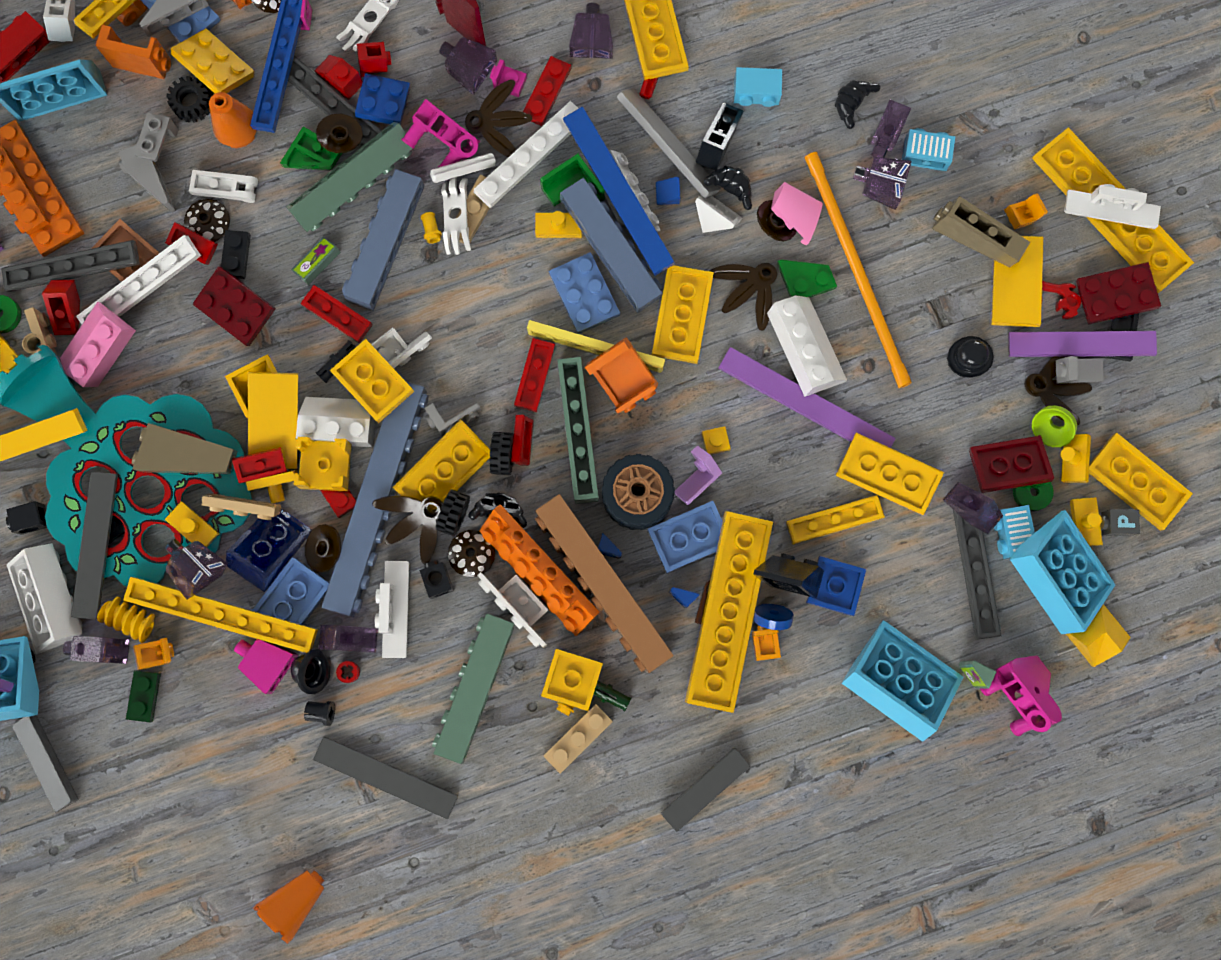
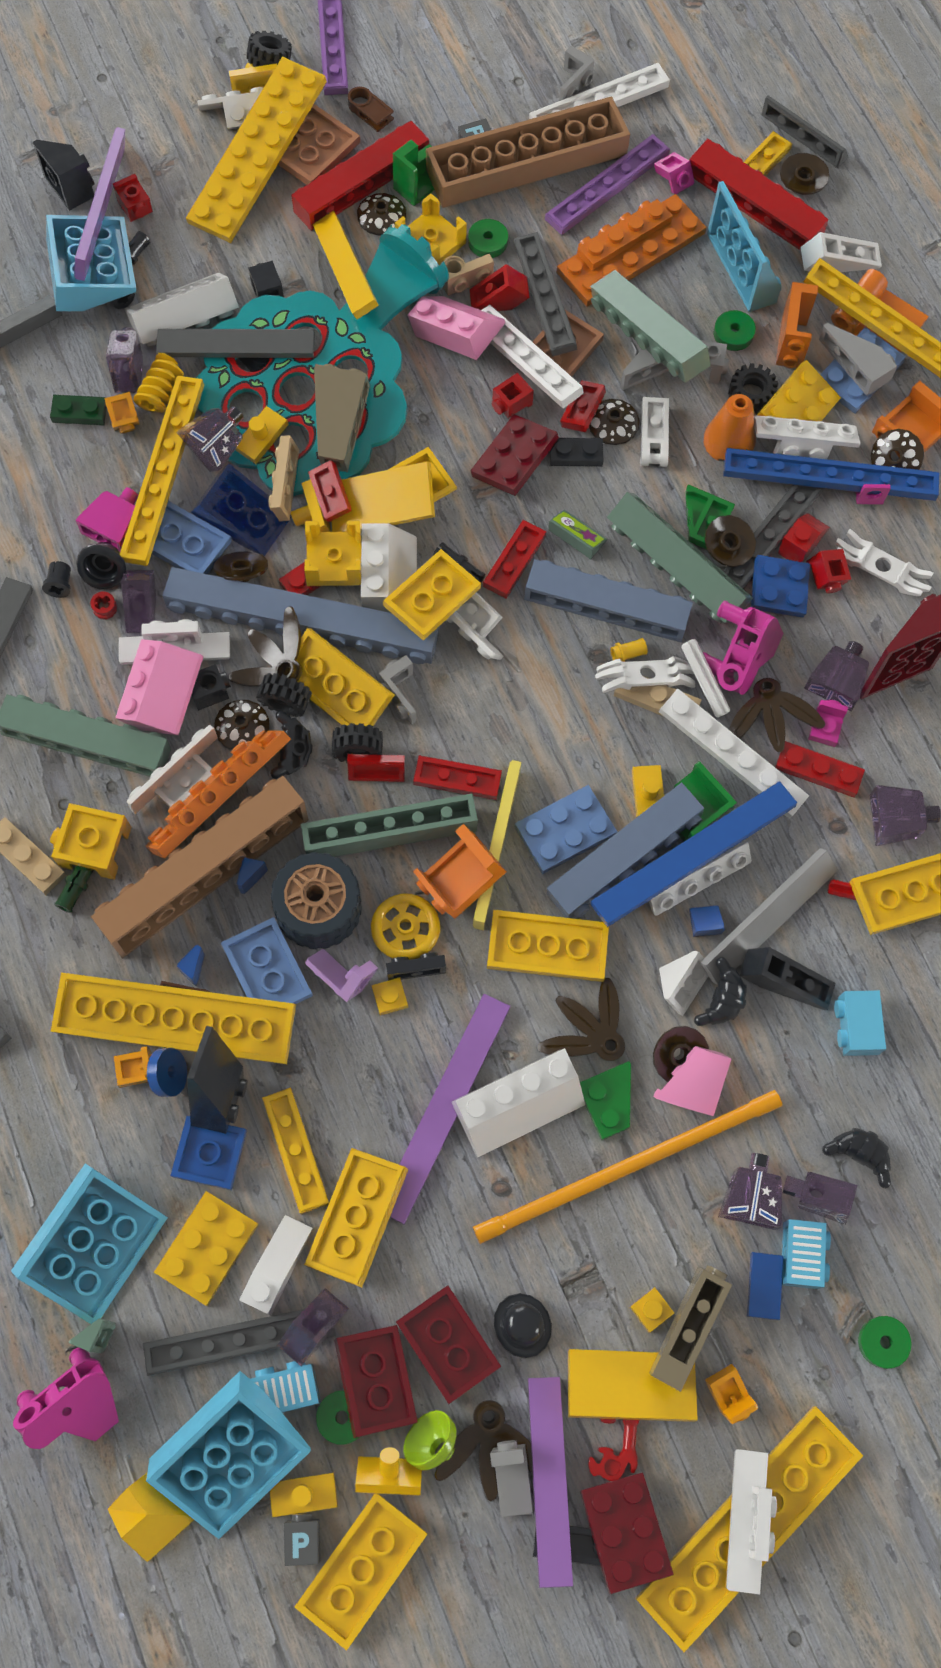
camera: 85 degrees right, 10 degrees down
none -> bright pink slope [116,639,204,735]
none -> yellow plate [154,1191,259,1306]
none -> white slope [239,1215,313,1316]
none -> yellow plate [371,893,440,960]
none -> black plate [386,952,446,981]
none -> dark red plate [396,1285,501,1404]
none -> red brick [492,372,534,419]
none -> brick [590,270,711,383]
none -> yellow plate [630,1287,674,1333]
none -> green piece [713,310,756,351]
none -> blue tile [747,1252,783,1320]
none -> white bracket [754,415,860,459]
none -> green piece [858,1316,912,1369]

